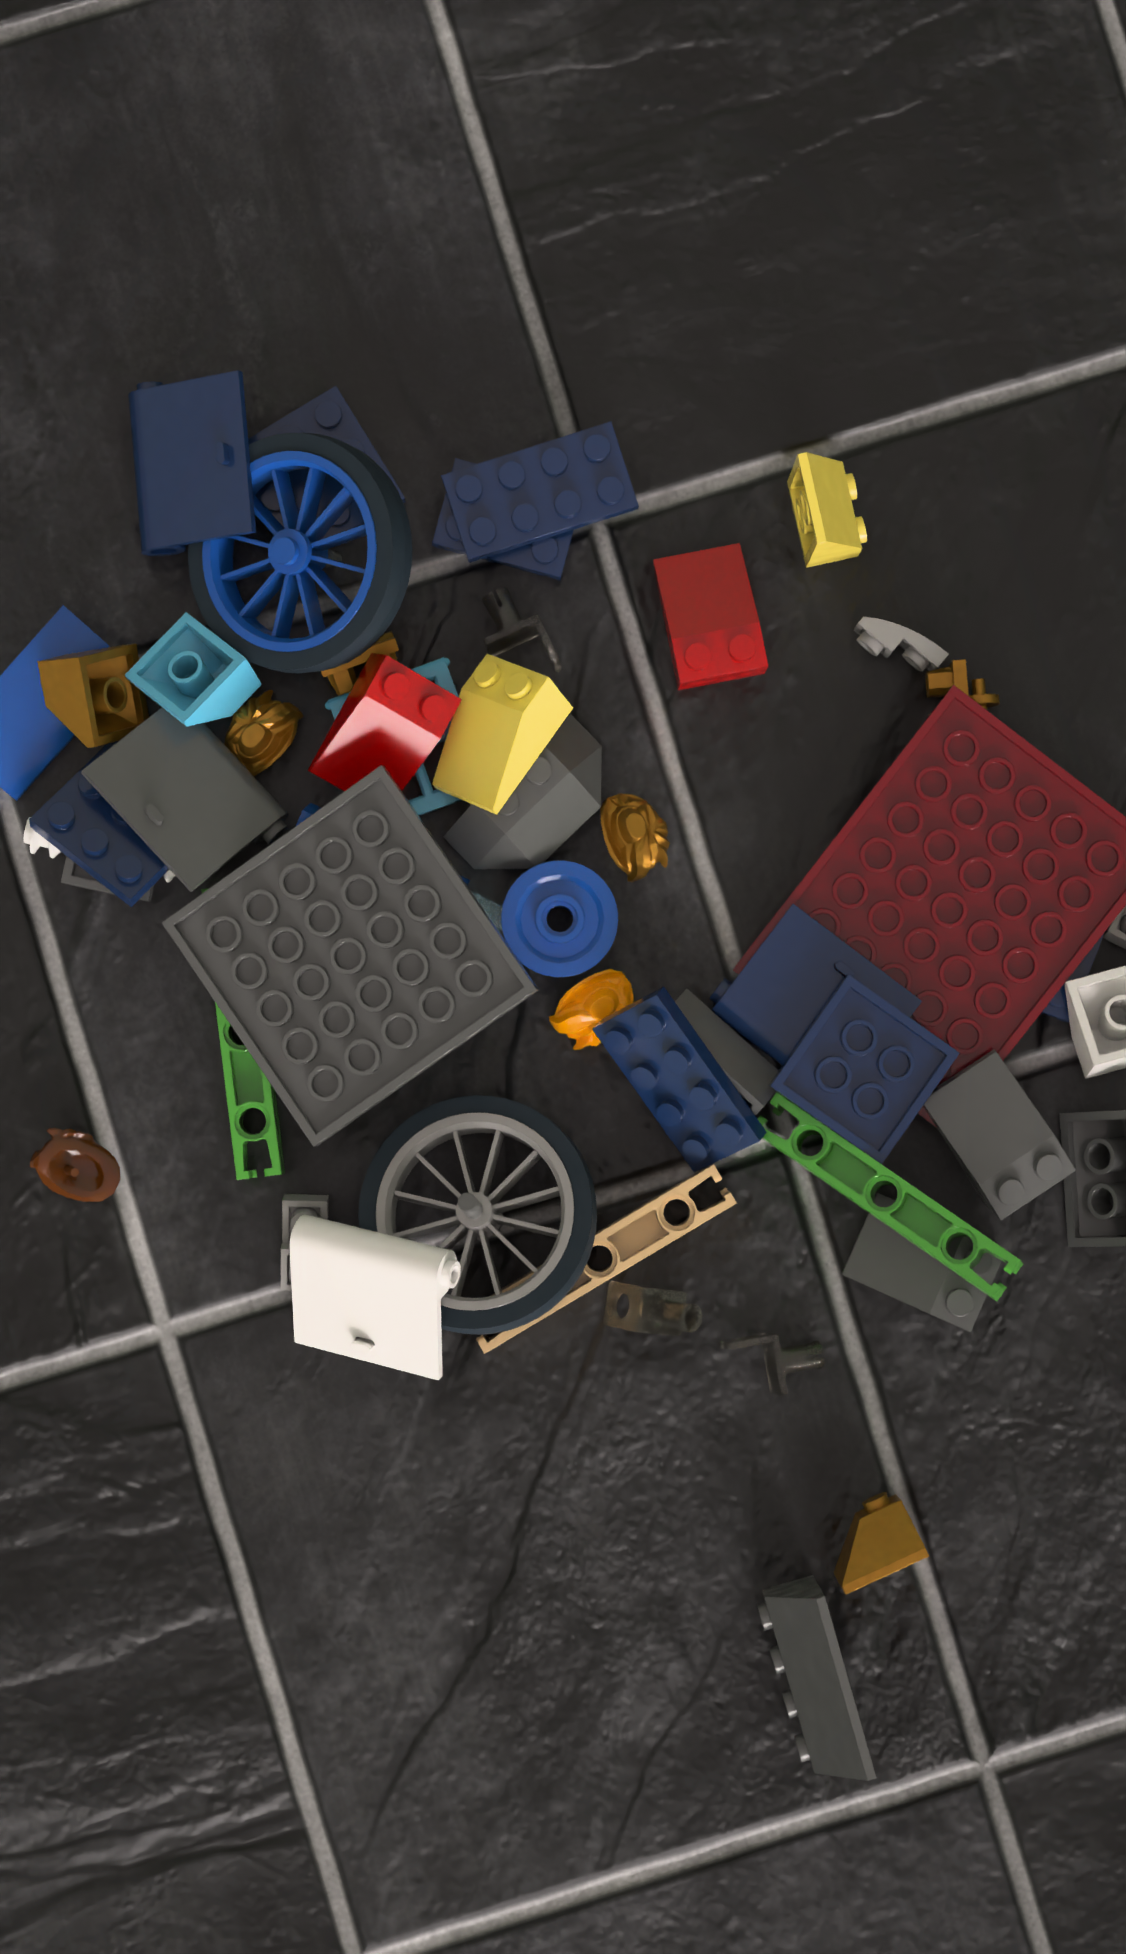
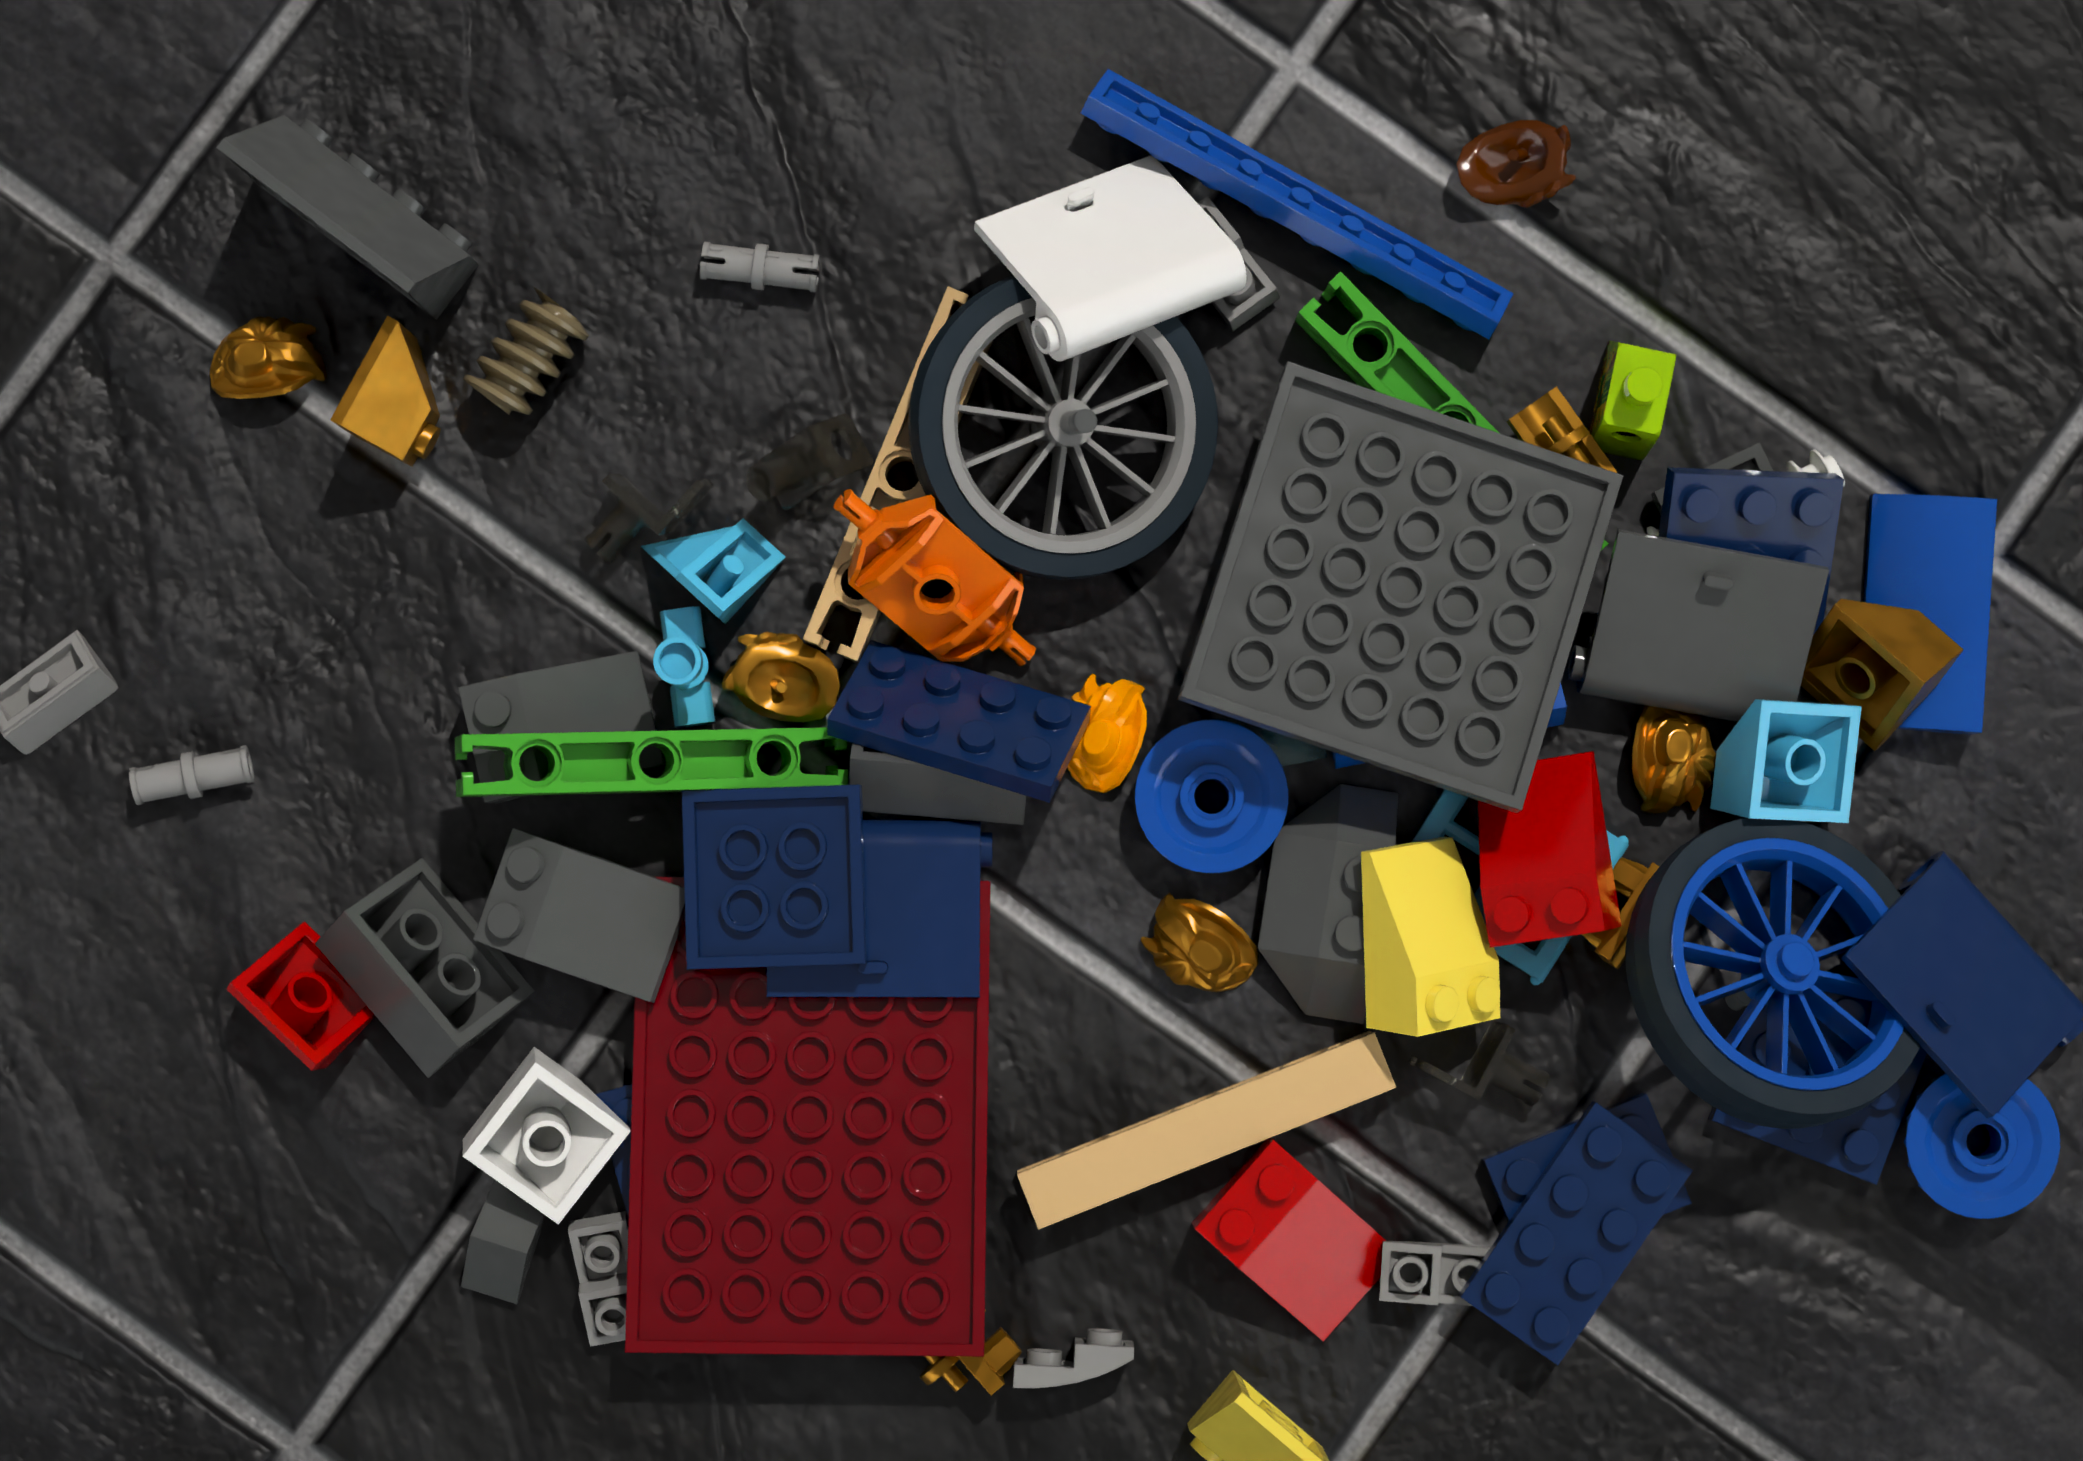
camera: 145 degrees right, 0 degrees up
none -> pearl gold hat [210,316,327,399]
none -> dark tan piece [463,286,589,415]
none -> medium azure slope [641,518,786,624]
none -> medium azure bar [653,606,715,728]
none -> light grey pin [700,241,820,292]
none -> pearl gold hat [722,632,840,723]
none -> orange plate [833,489,1036,666]
none -> tan piece [1017,1030,1397,1230]
none -> blue plate [1081,69,1514,340]
none -> light grey slope [1379,1241,1491,1306]
none -> pearl gold hips [1507,386,1617,473]
none -> lime torso [1589,340,1676,461]
none -> blue gear [1903,1074,2060,1219]

